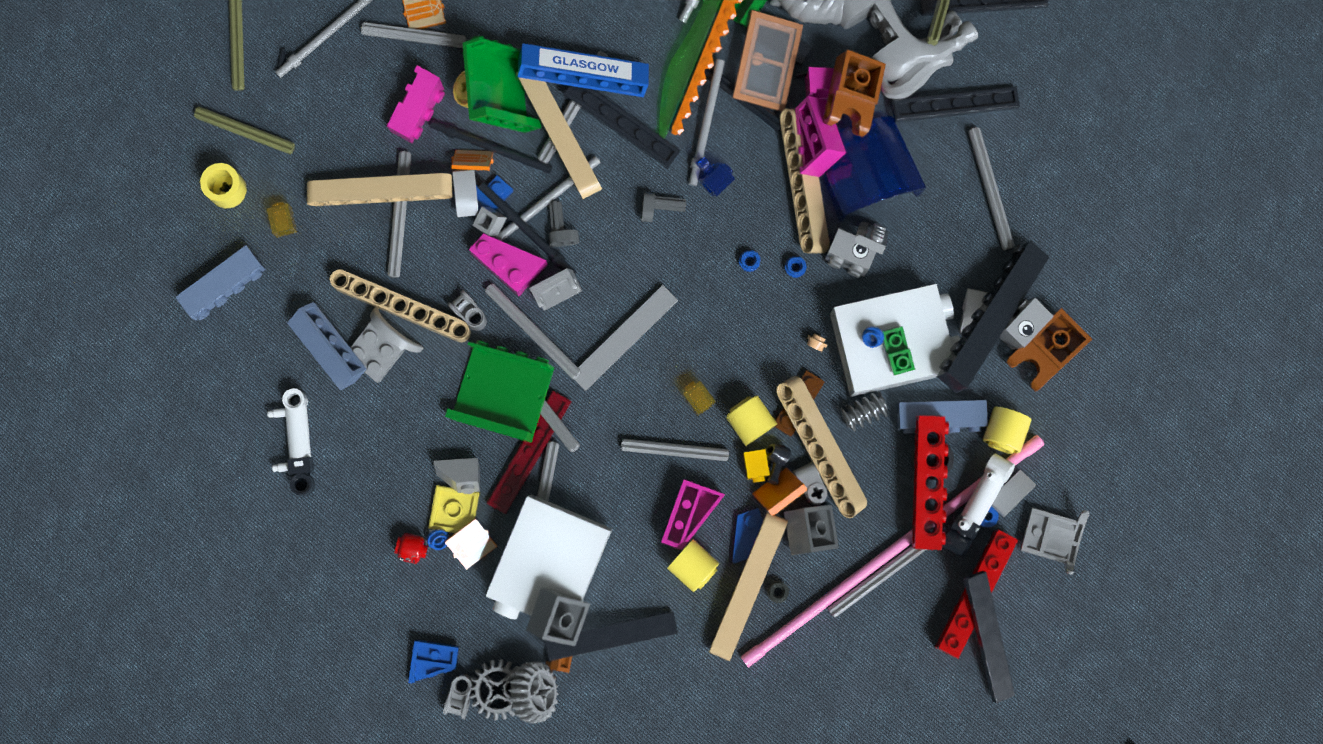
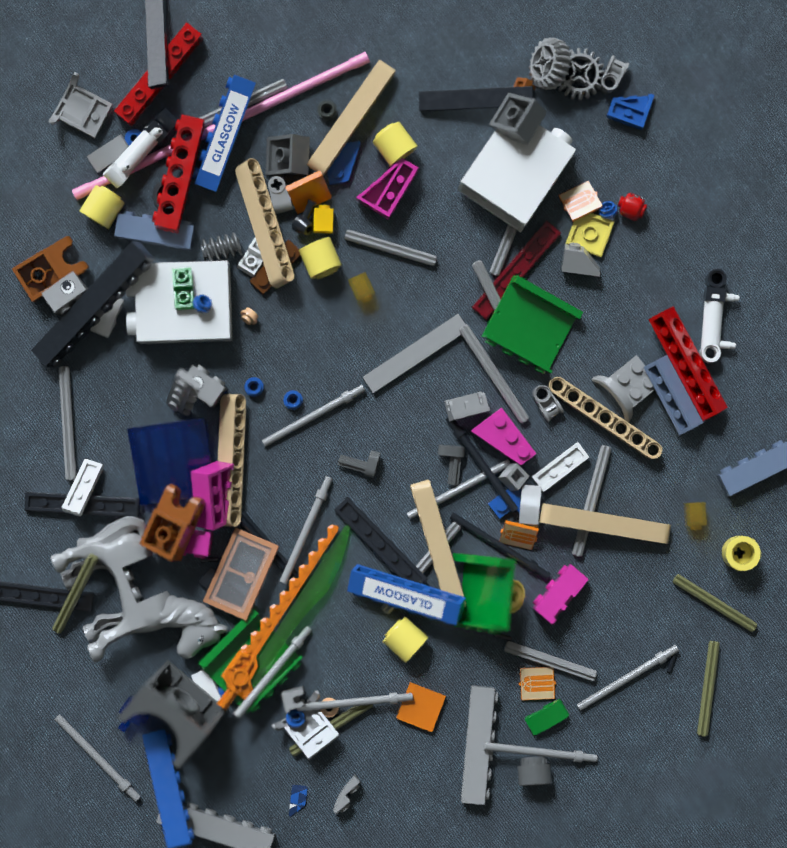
camera: 170 degrees left, 5 degrees up
clear blue brick [695,157,735,196] -> none
none -> white plate [62,459,104,517]
none -> brick [192,75,256,192]
none -> white slope [237,237,263,277]
none -> light grey bar [262,385,365,447]
none -> light yellow piece [383,617,429,663]
none -> white plate [532,442,589,492]
none -> red brick [648,306,728,421]

